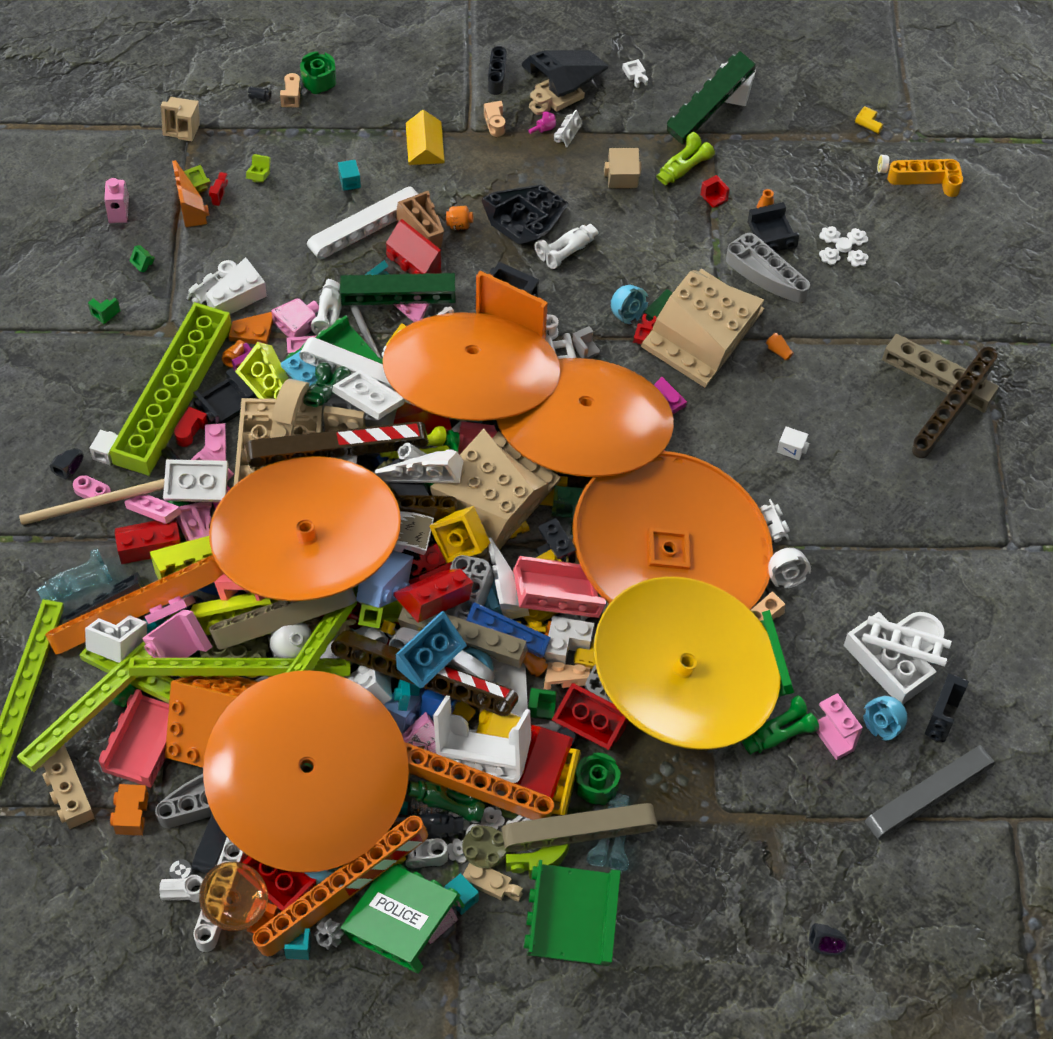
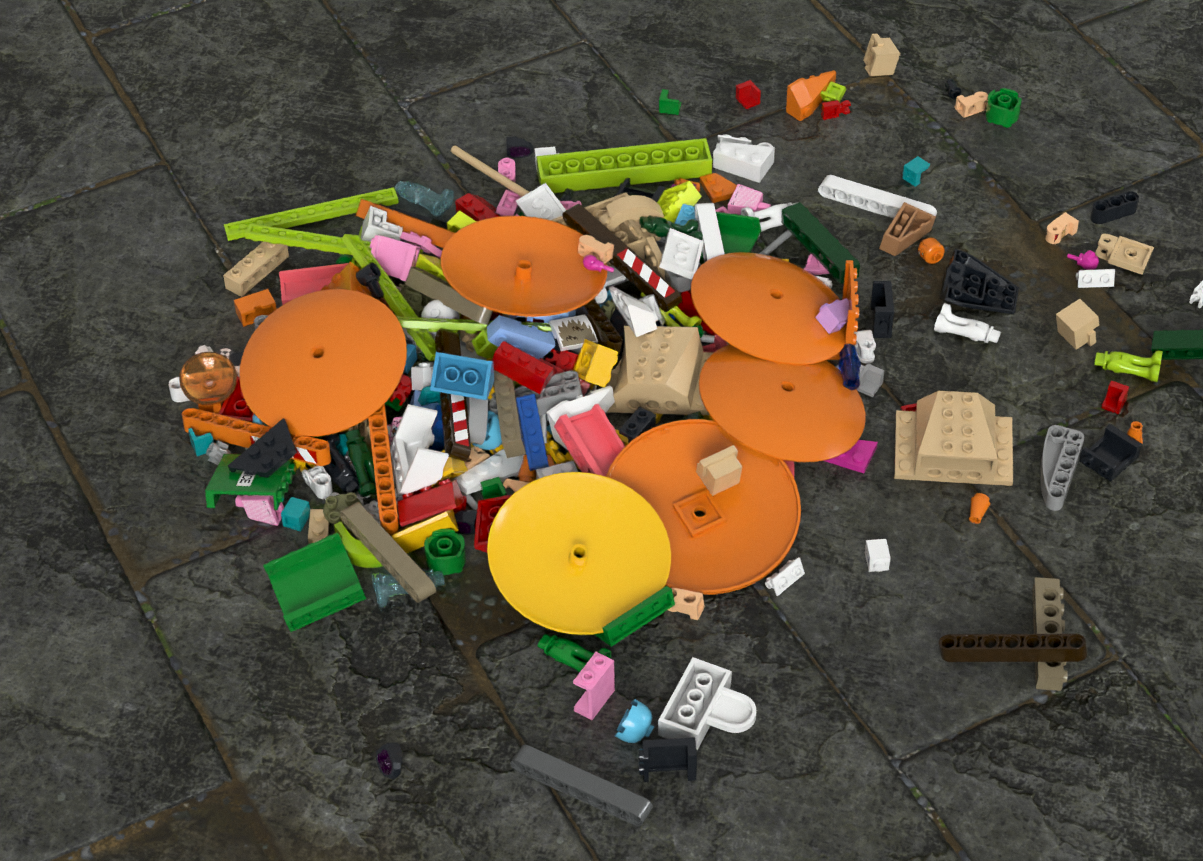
camera: 65 degrees right, 10 degrees down
bright pink torso [105,178,129,223] -> none
green tile [129,245,155,272] -> none
red leg [174,407,208,447] -> none
lime bracket [246,154,271,182] -> none
teal tile [365,260,389,275] -> none
slope [386,219,441,274] -> none
yellow slope [406,110,444,165] -> none
black wedge [522,50,608,97] -> none
medium azure cylinder [611,285,648,324] -> none
white cylinder [768,548,811,588] -> none
white plant [819,226,868,267] -> none
white bar [862,616,952,667] -> none
none -> black wing [228,419,297,478]
none -> black axle [356,263,384,300]
none -> light nougat leg [578,235,614,264]
none -> dark pink piece [583,254,614,273]
none -> tan plate [696,445,742,496]
none -> red panel [736,80,761,109]
none -> lavender slope [815,298,850,334]
none -> clear blue piece [838,344,861,390]

